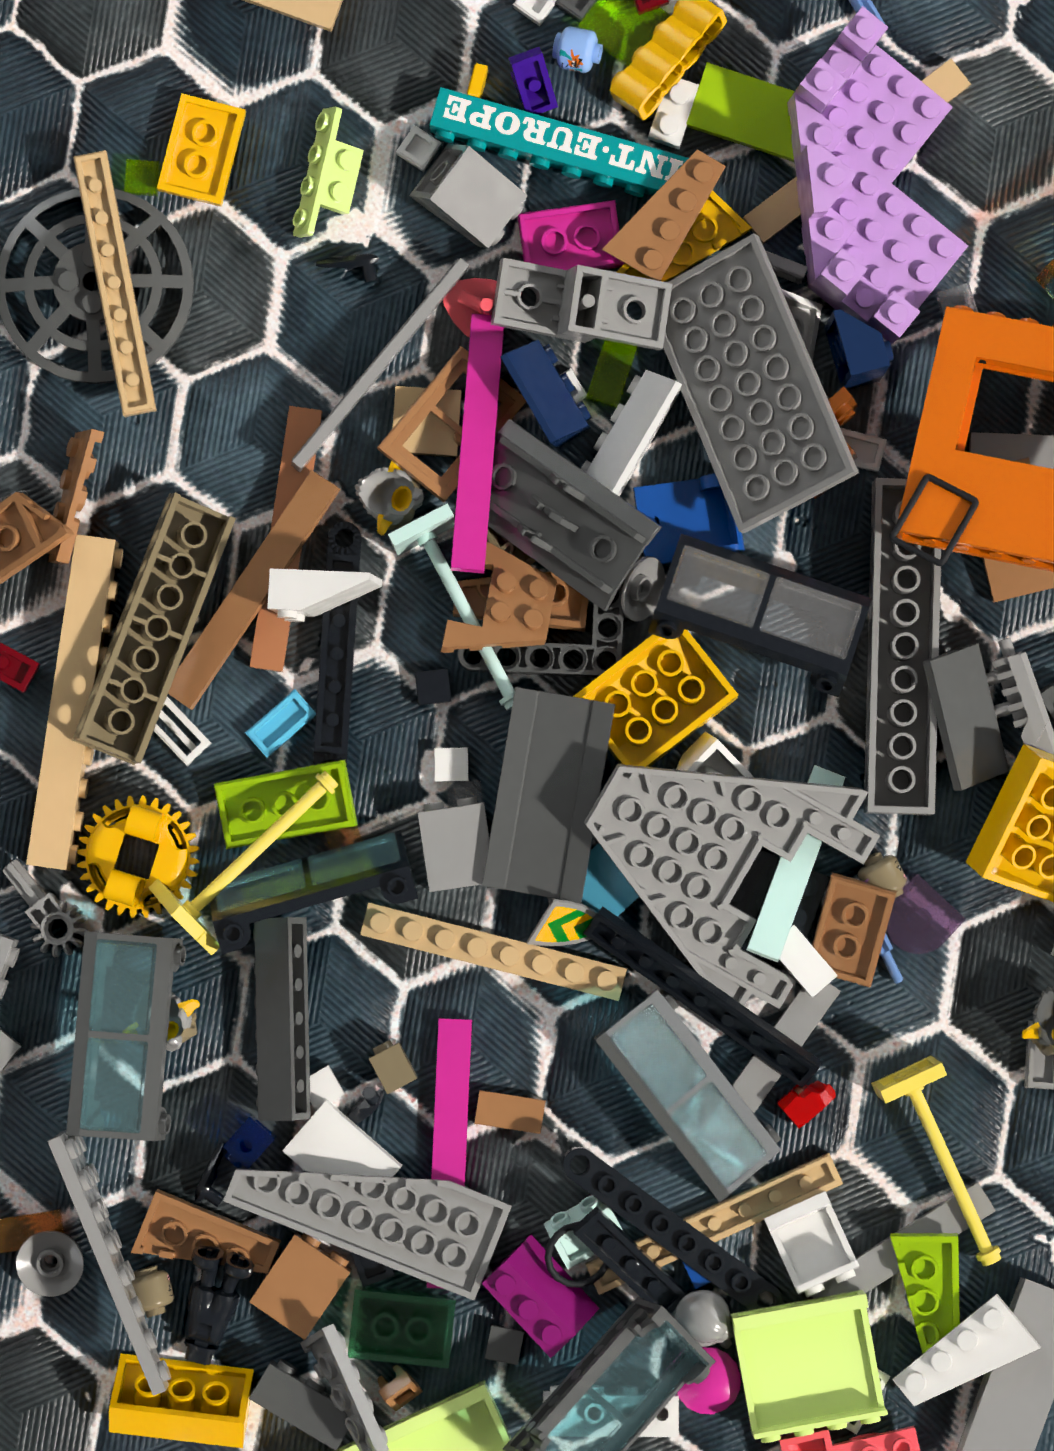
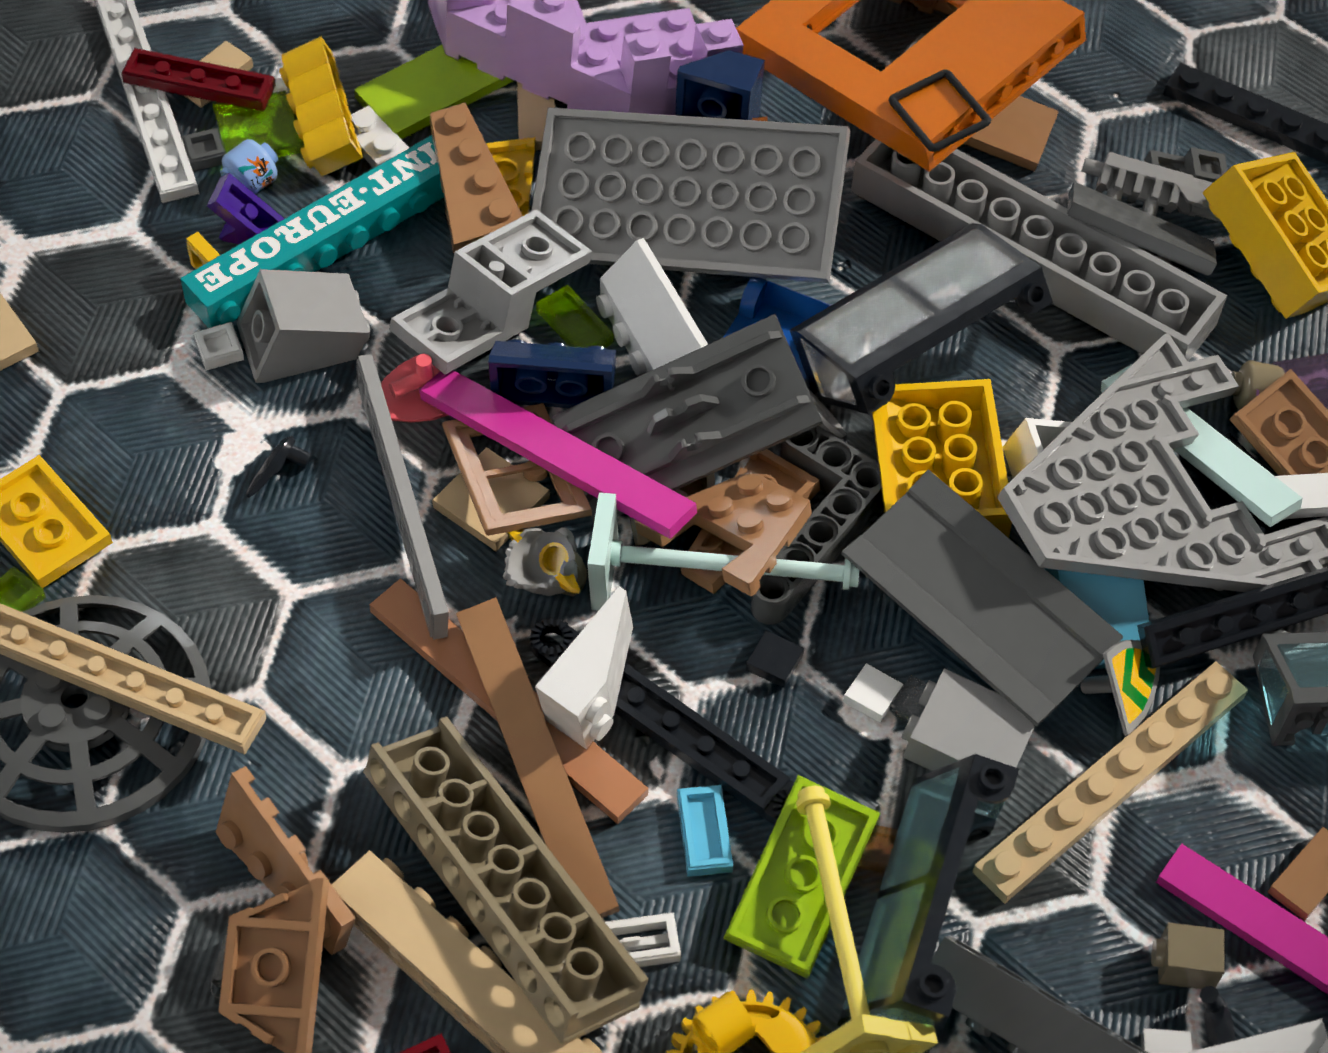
camera: 55 degrees left, 30 degrees down
yellowish green bracket [293,107,364,238] -> none
dark pink tile [517,200,624,270] -> none

